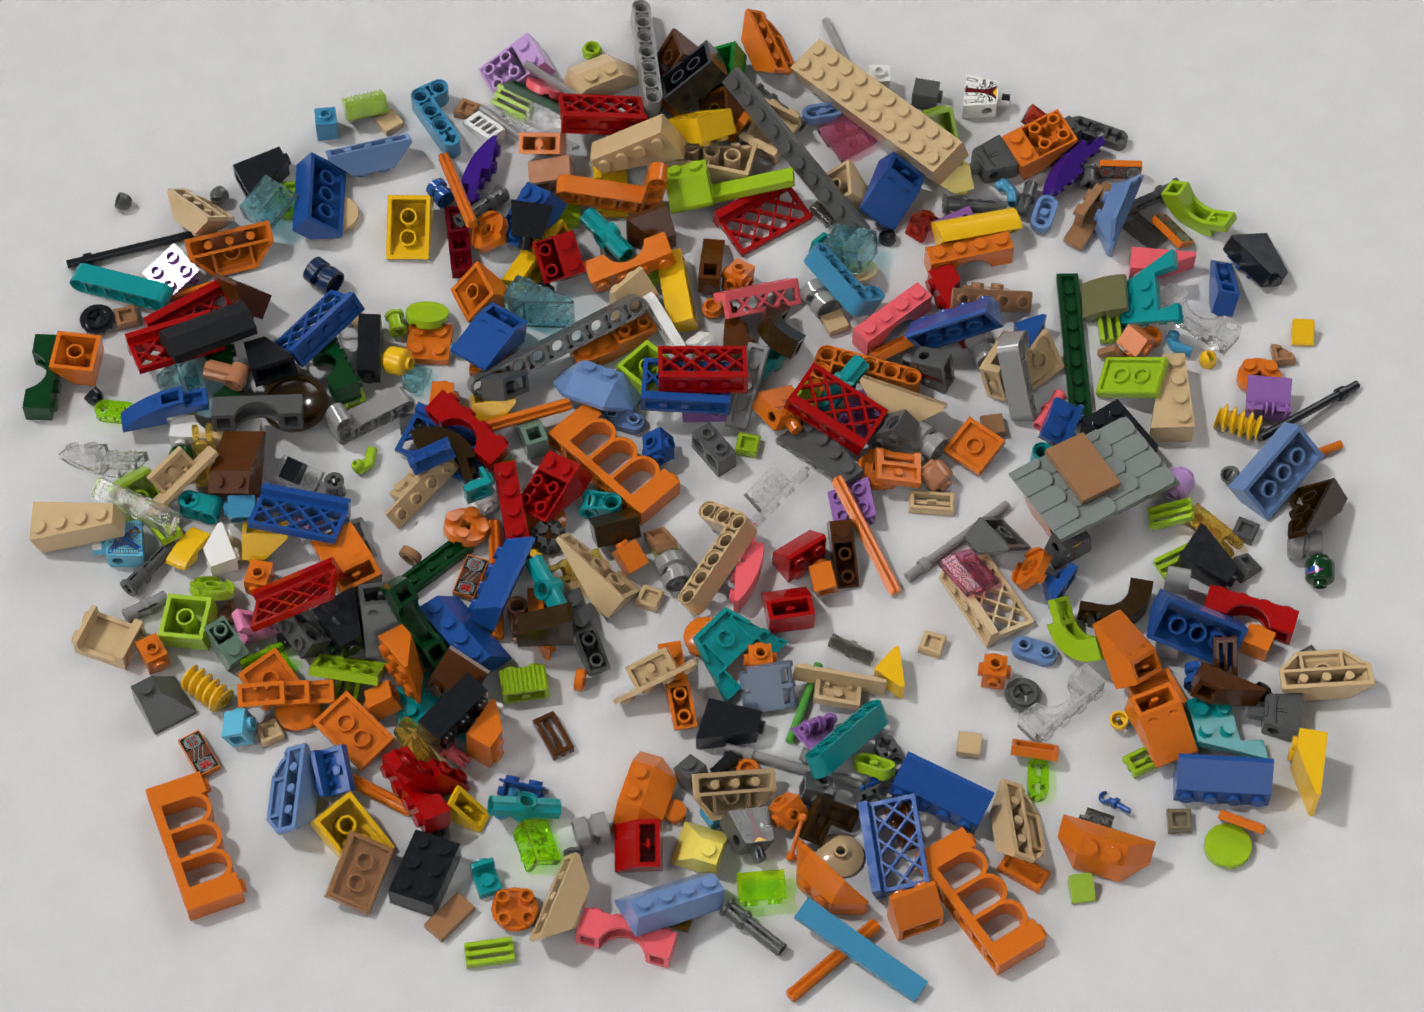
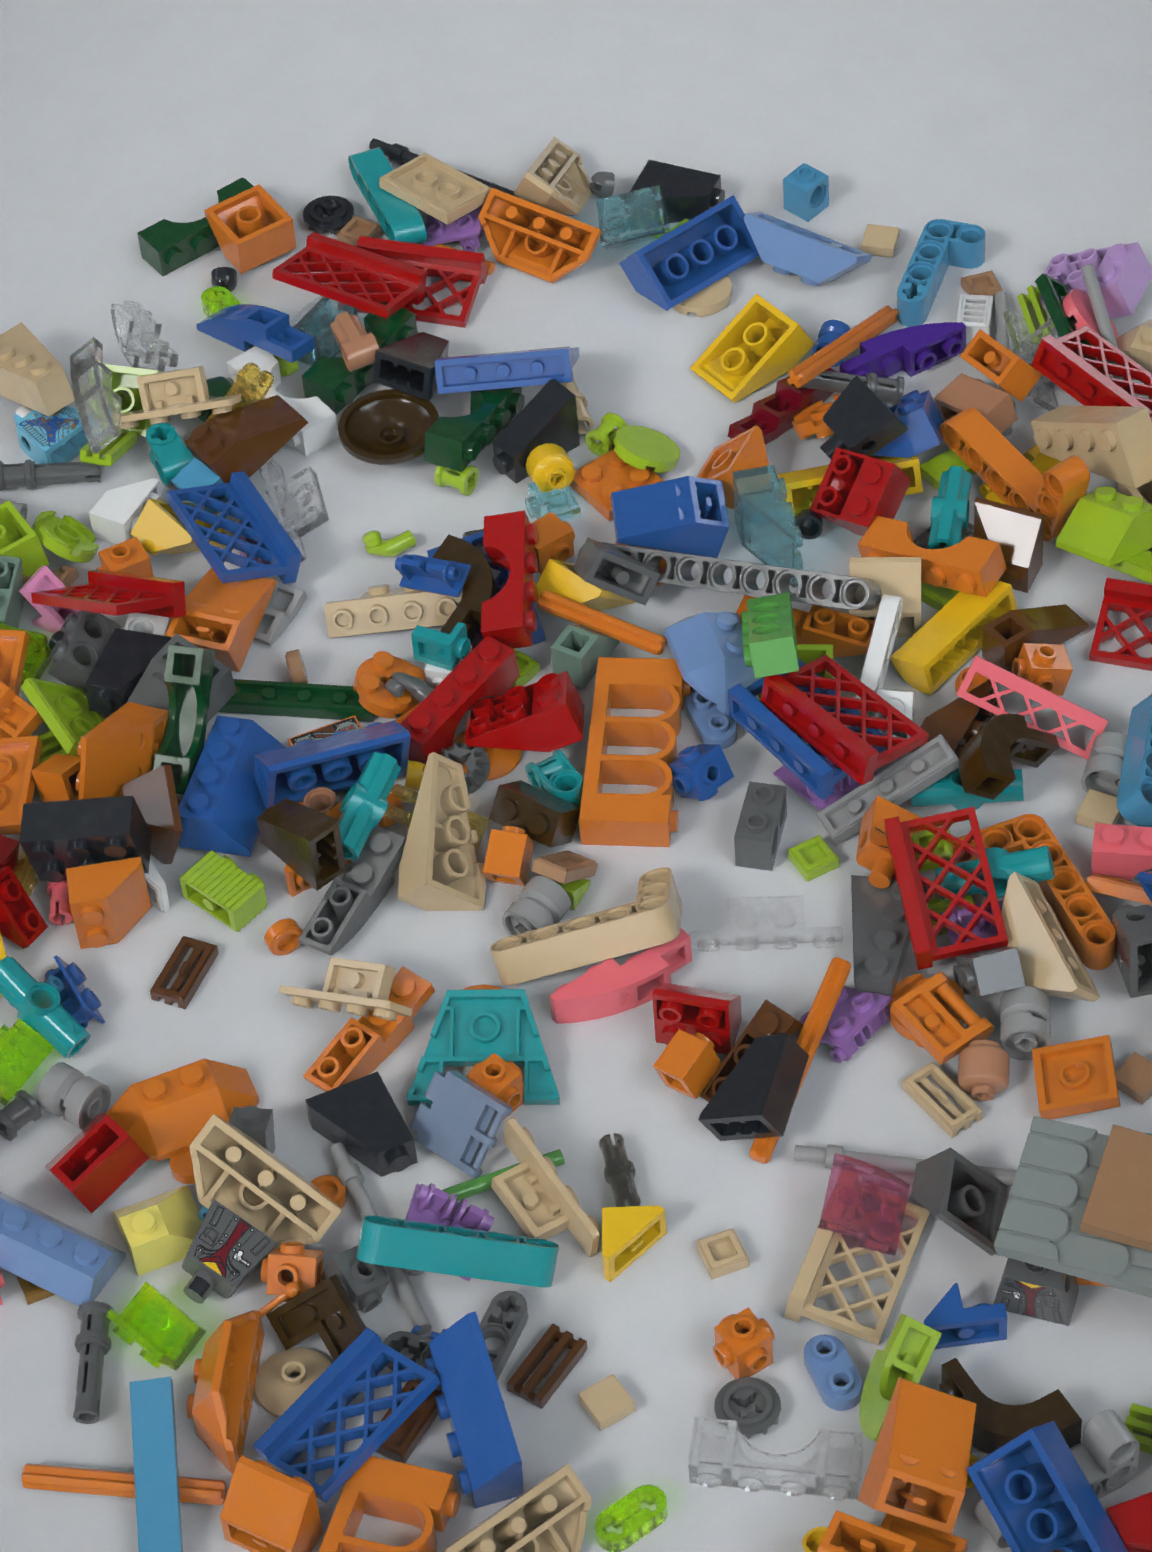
camera: 55 degrees right, 10 degrees down
dark grey hinge [115,192,132,210] -> none
black piece [158,300,258,364] -> none
yellow slope [166,527,211,571] -> none
dark grey arch [211,394,304,432] -> none
reddish brown slope [214,273,272,319] -> none
black slope [278,456,308,485] -> none
dark blue wheel [303,257,344,295] -> none
dark grey bush [324,472,346,497] -> none
light grey beam [326,386,414,445] -> none
lime brick [341,89,389,122] -> none
tan tile [635,584,665,613] -> none
black pin [709,750,739,772] -> none
red slope [761,587,815,634] -> none
lime plate [853,753,896,781] -> none
orange plate [1011,547,1053,591] -> none
orange tile [1011,739,1059,762] -> none
none -> tan tile [379,153,491,225]
none -> dark grey arm [385,672,433,703]
none -> reddish brown tile [507,1323,588,1409]
none -> black slope [699,1033,809,1141]
none -> bright green brick [741,592,799,678]

